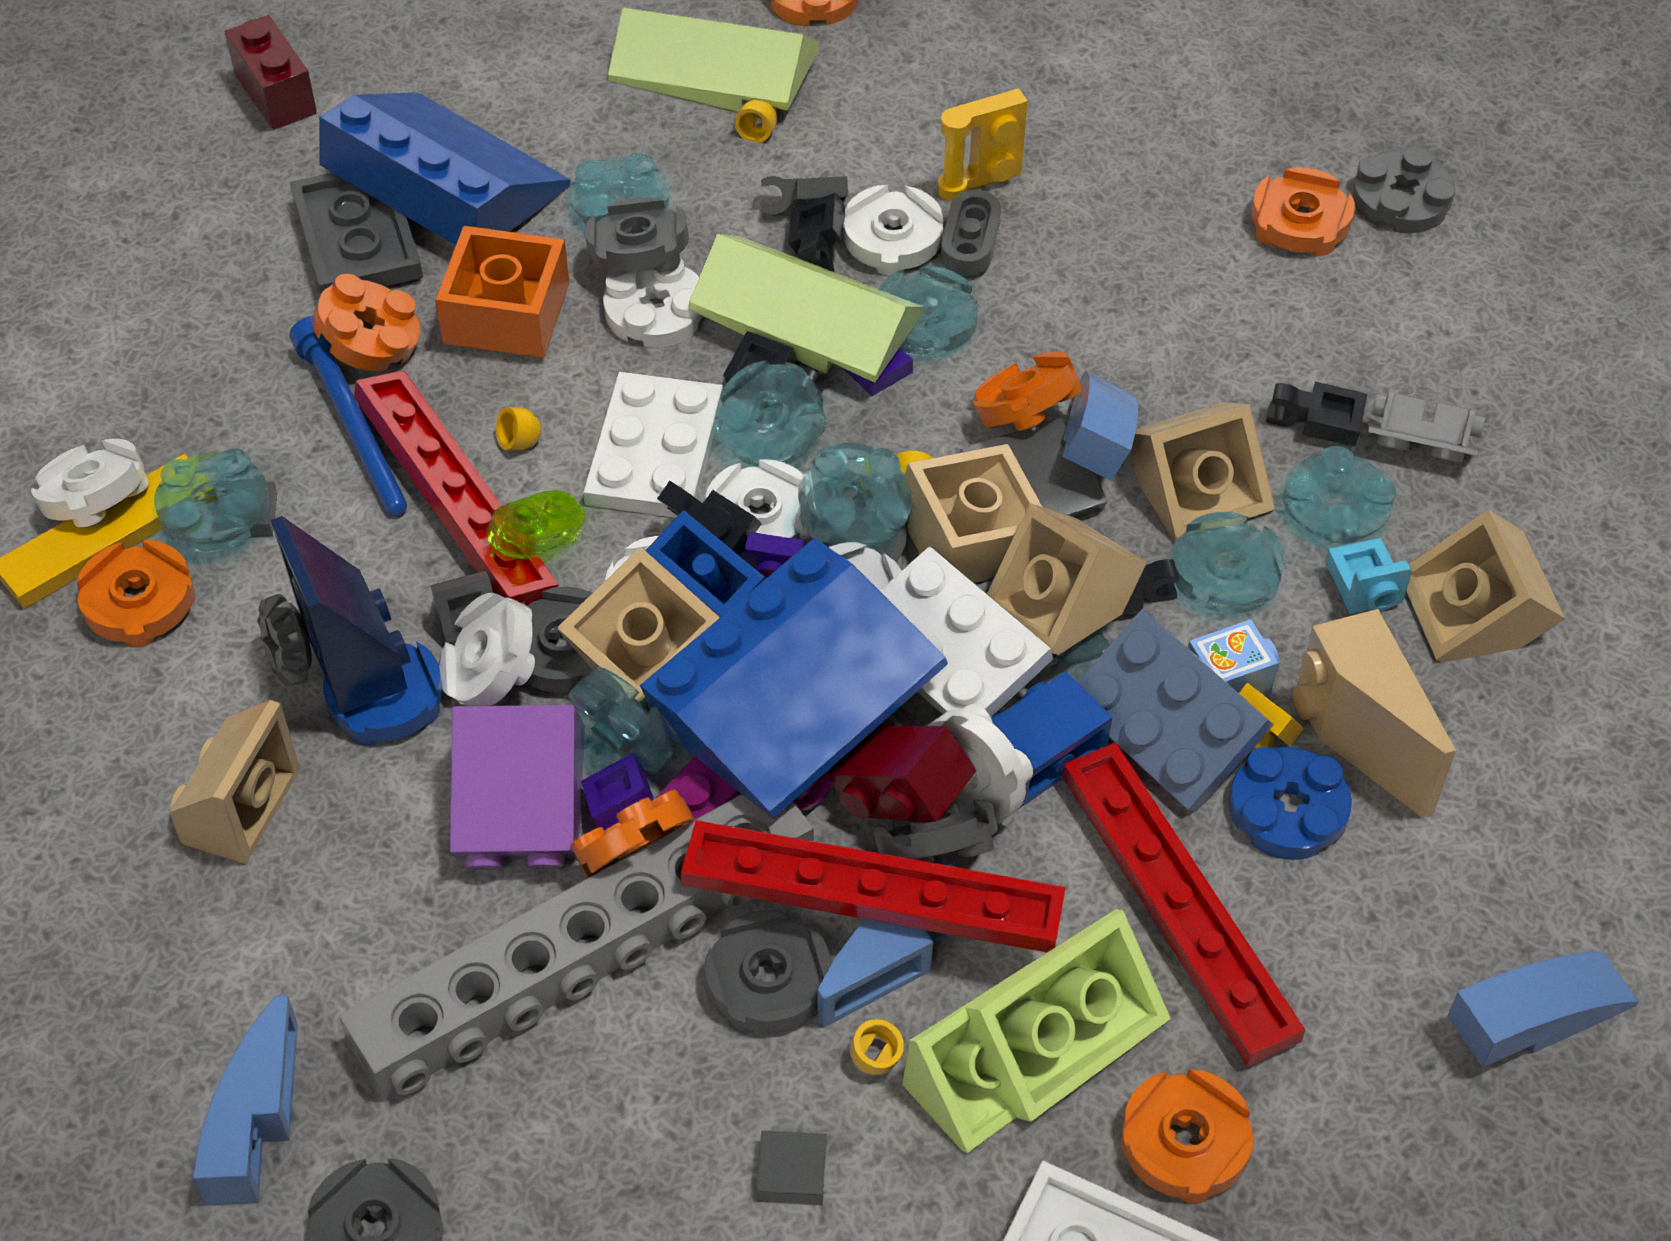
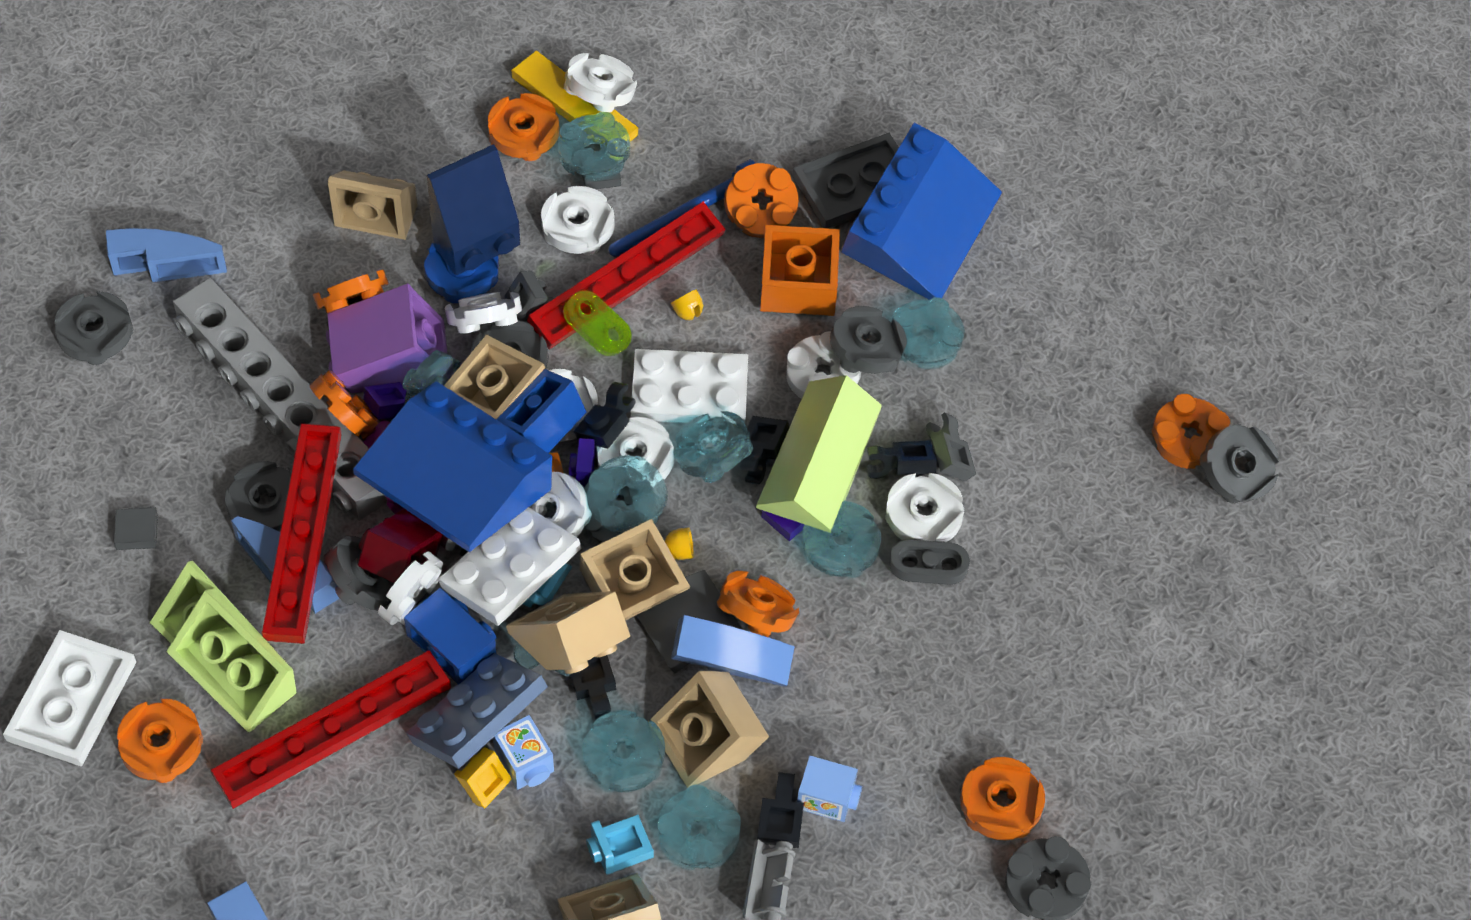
camera: 80 degrees right, 5 degrees up
dark red brick [224,15,317,131] -> none
yellowish green slope [608,7,820,112] -> none
yellow hinge [734,99,777,143] -> none
yellow hinge [850,1019,904,1076] -> none
yellow plate [937,88,1028,201] -> none
blue plate [1229,747,1352,860] -> none
tan slope [1293,609,1456,818] -> none
none -> orange plate [312,270,389,313]
none -> white plate [541,186,615,255]
none -> light blue brick [797,756,863,822]

